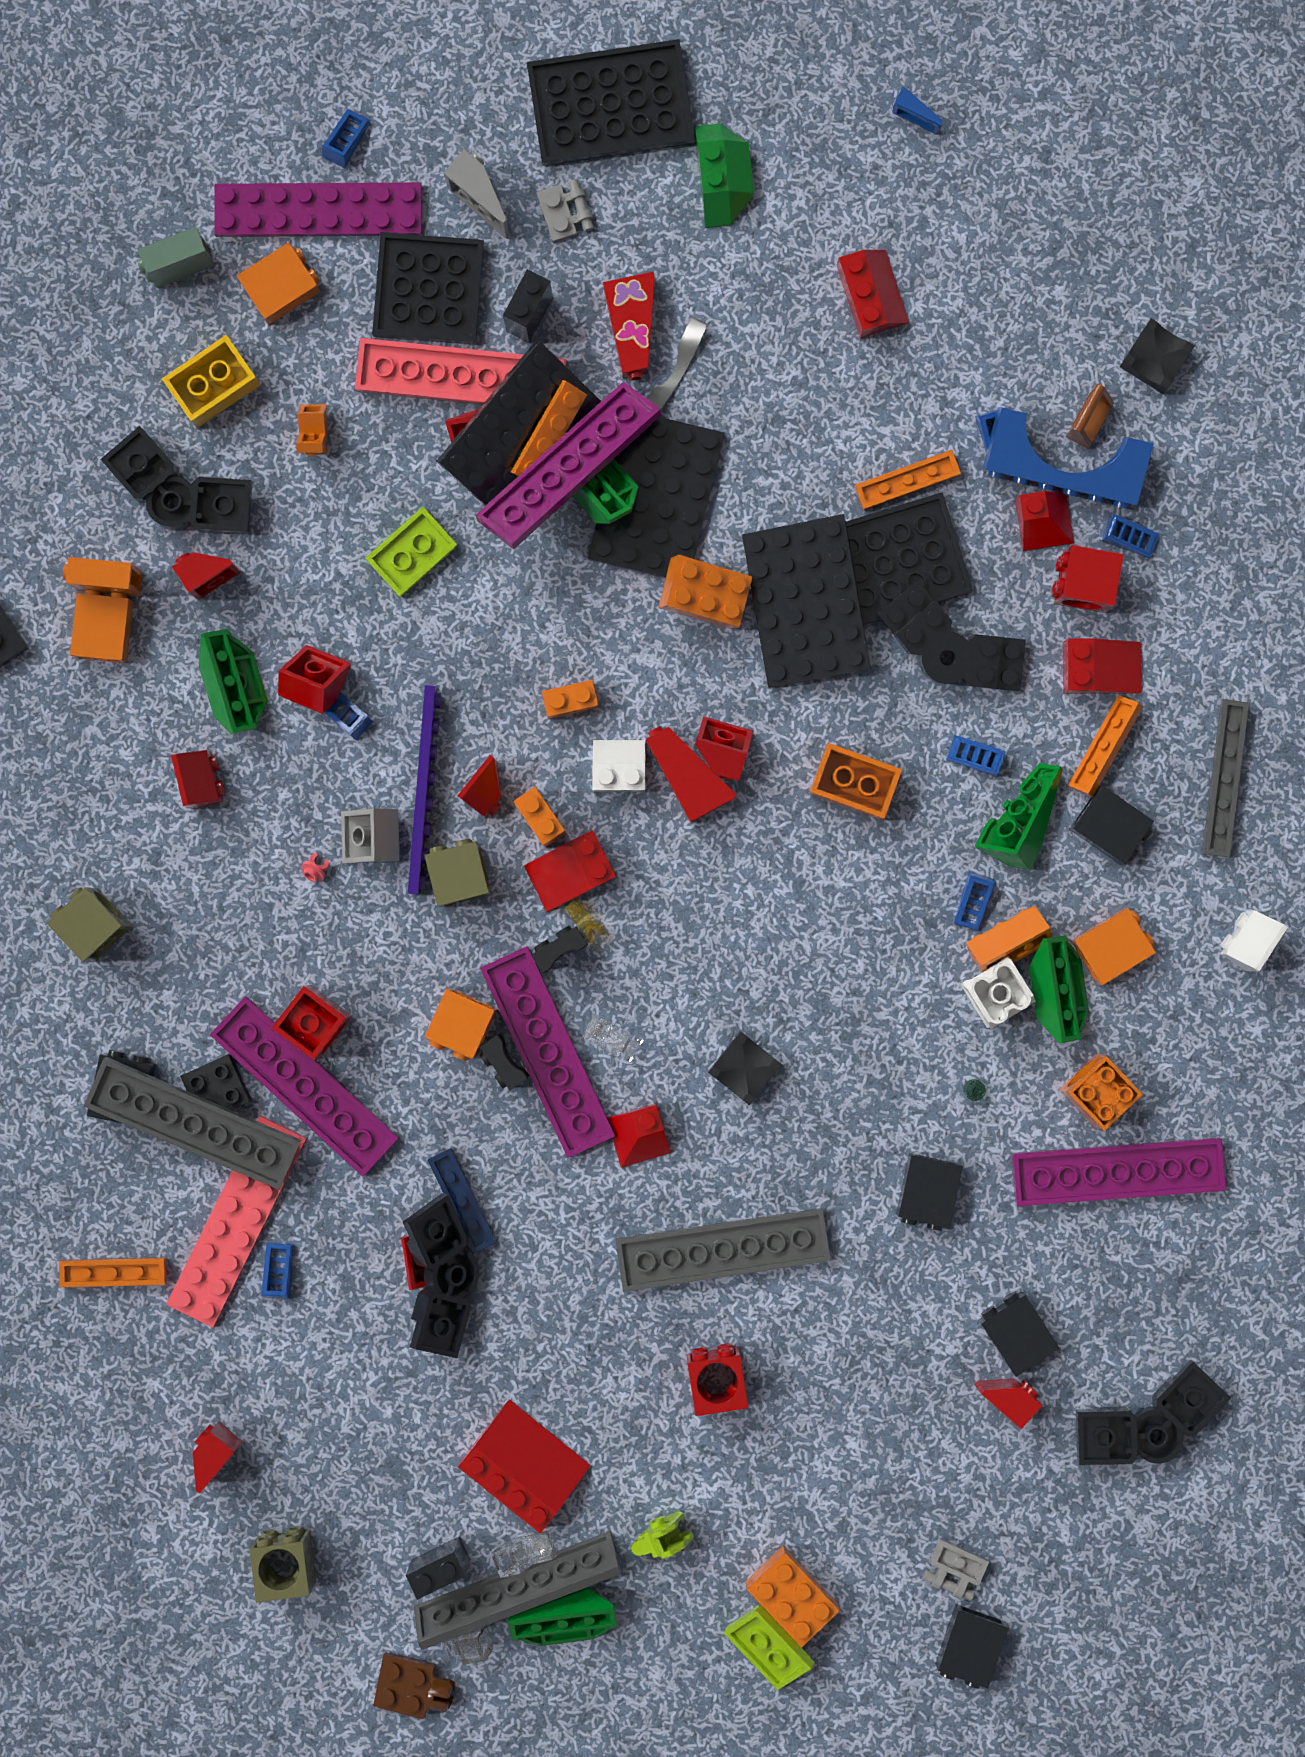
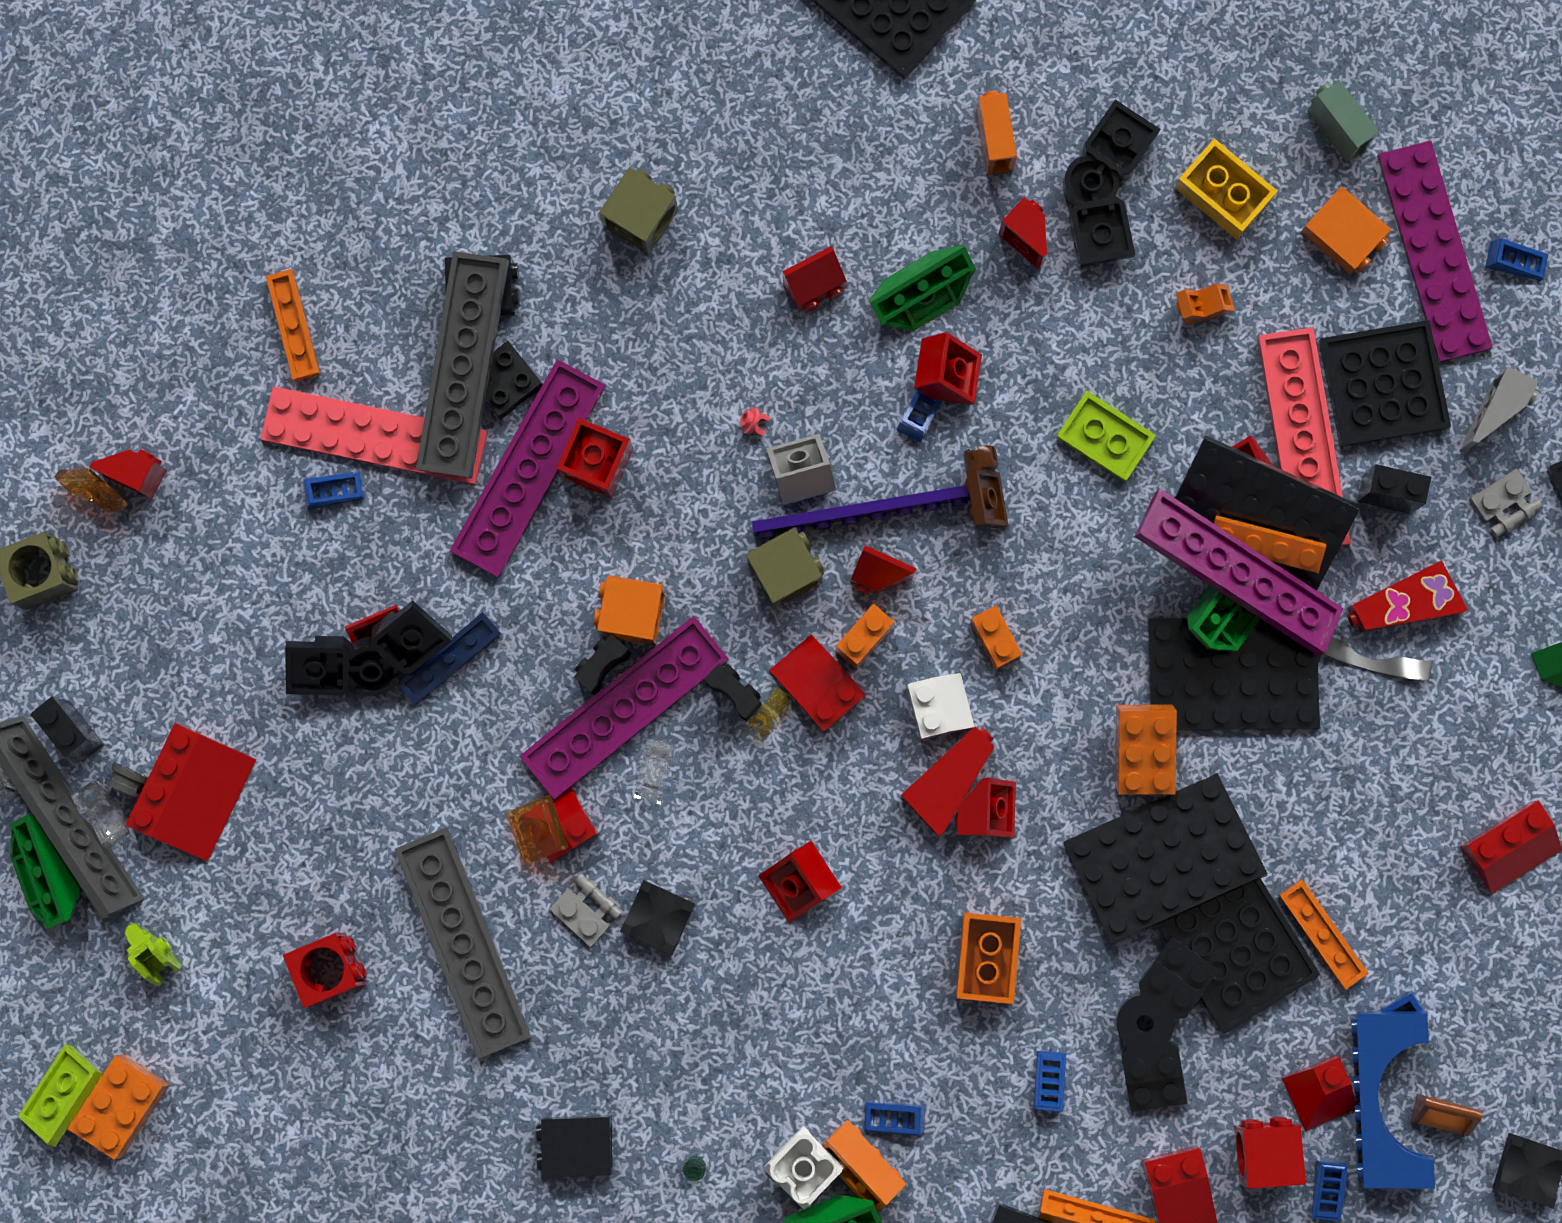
camera: 85 degrees right, 5 degrees down
orange brick [70,590,134,663] -> none
green wedge [975,763,1063,871] -> none
none -> clear orange tile [54,468,128,512]
none -> dark grey wheel [104,762,148,798]
none -> clear orange tile [506,795,569,866]
none -> light grey plate [550,874,623,947]
none -> red slope [758,841,842,923]
none -> reddish brown plate [963,445,1009,528]

